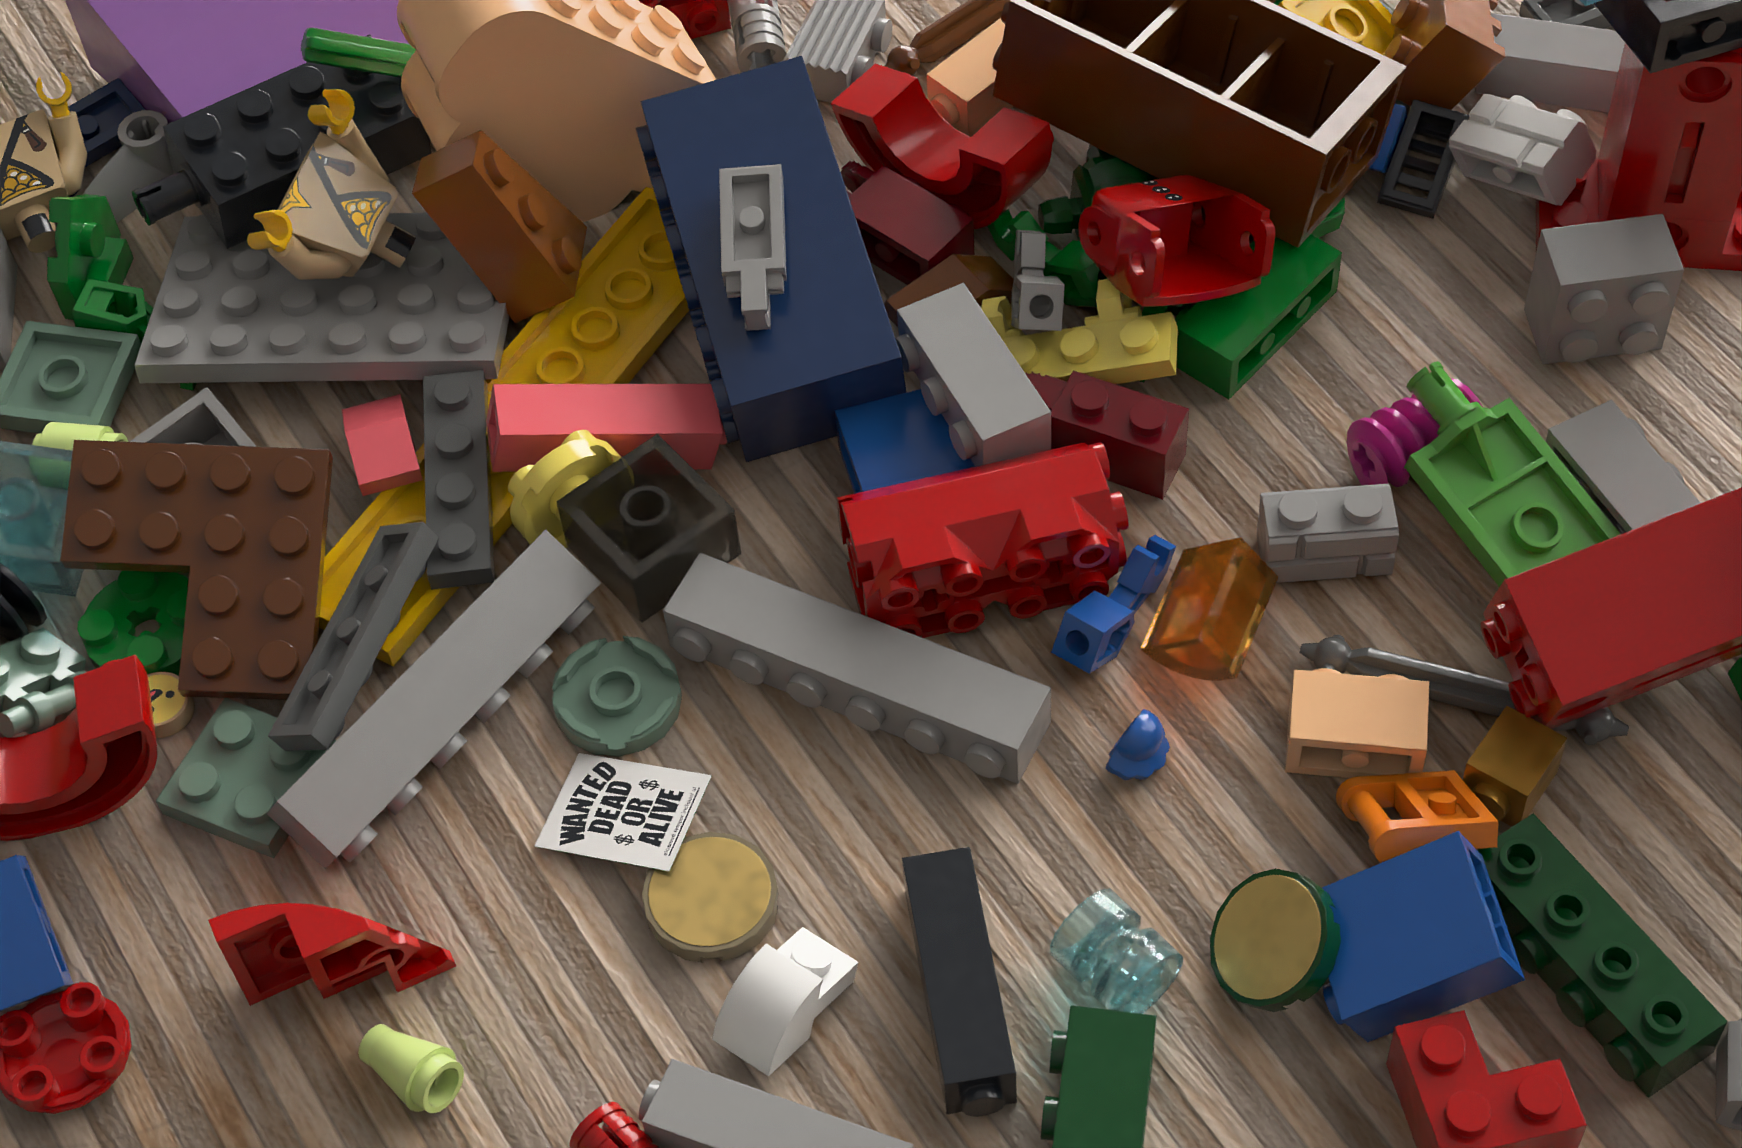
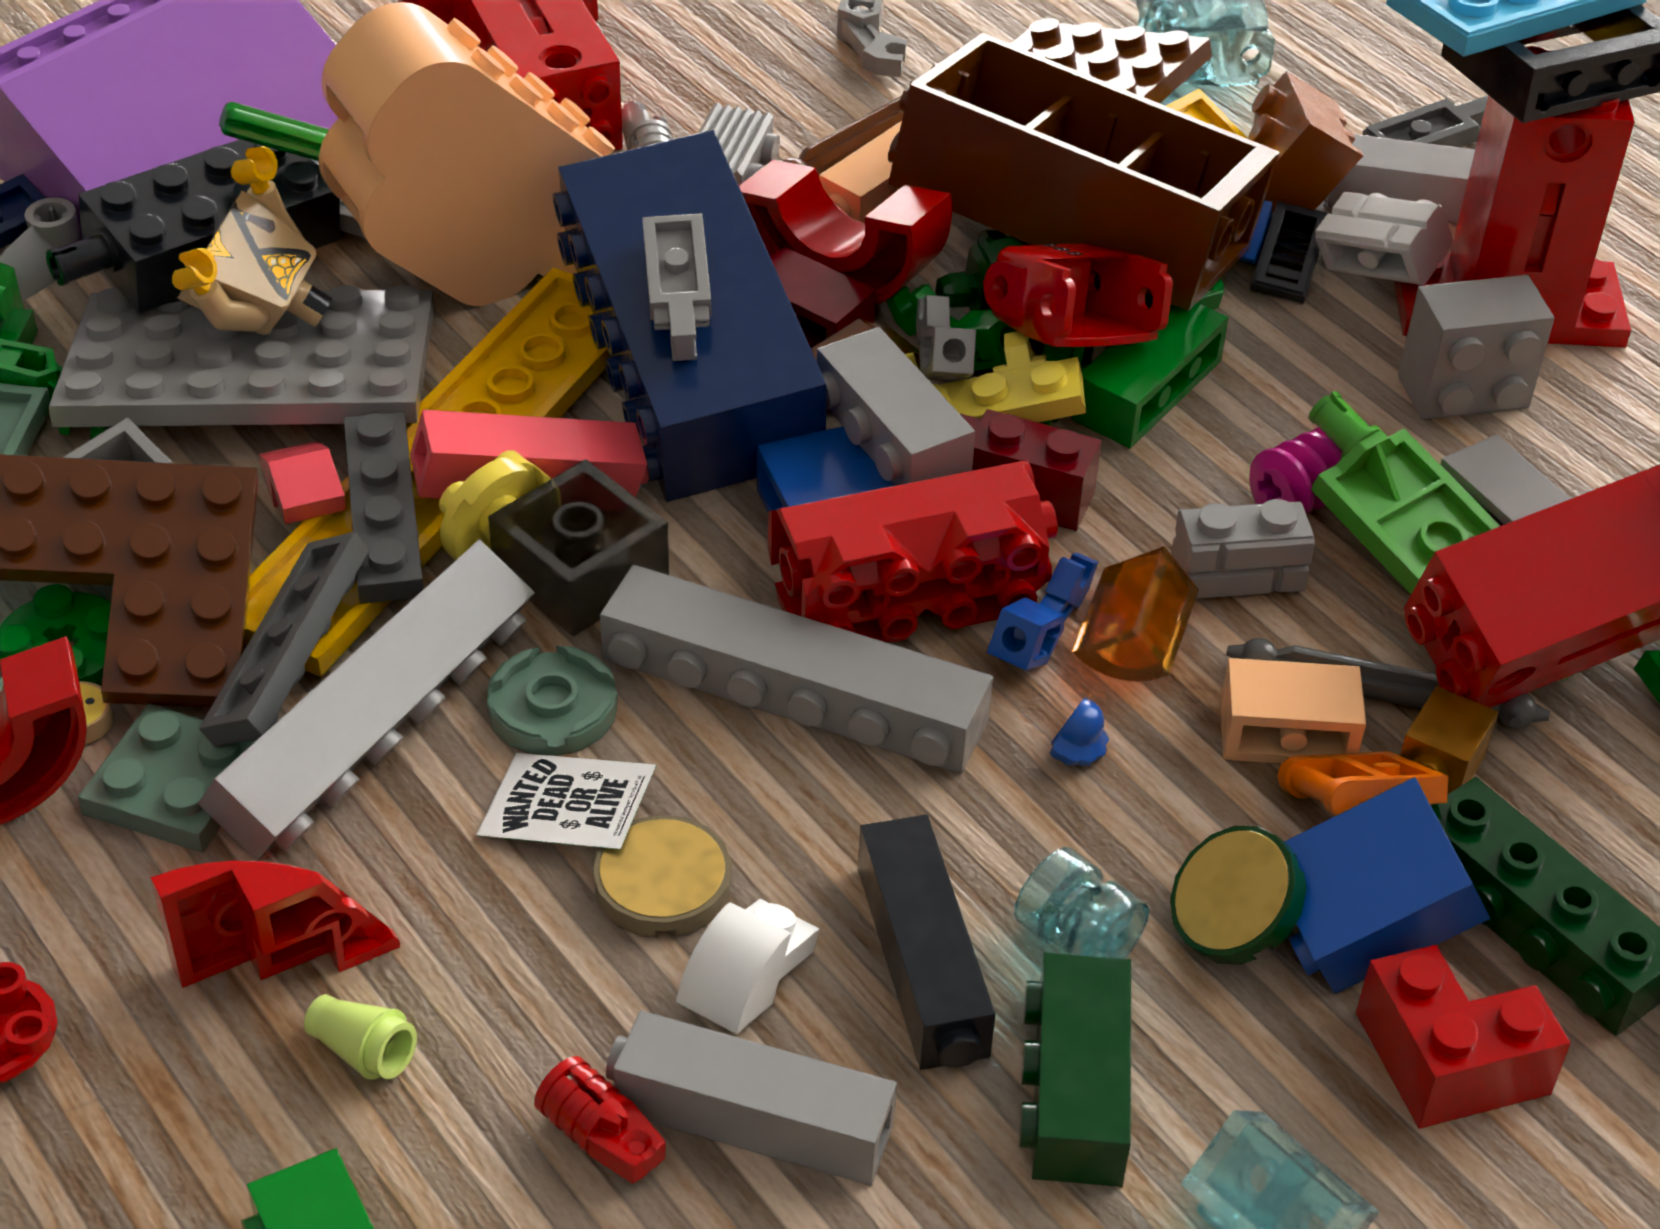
camera: 10 degrees left, 10 degrees down
dark orange wedge [412,130,587,323] -> none

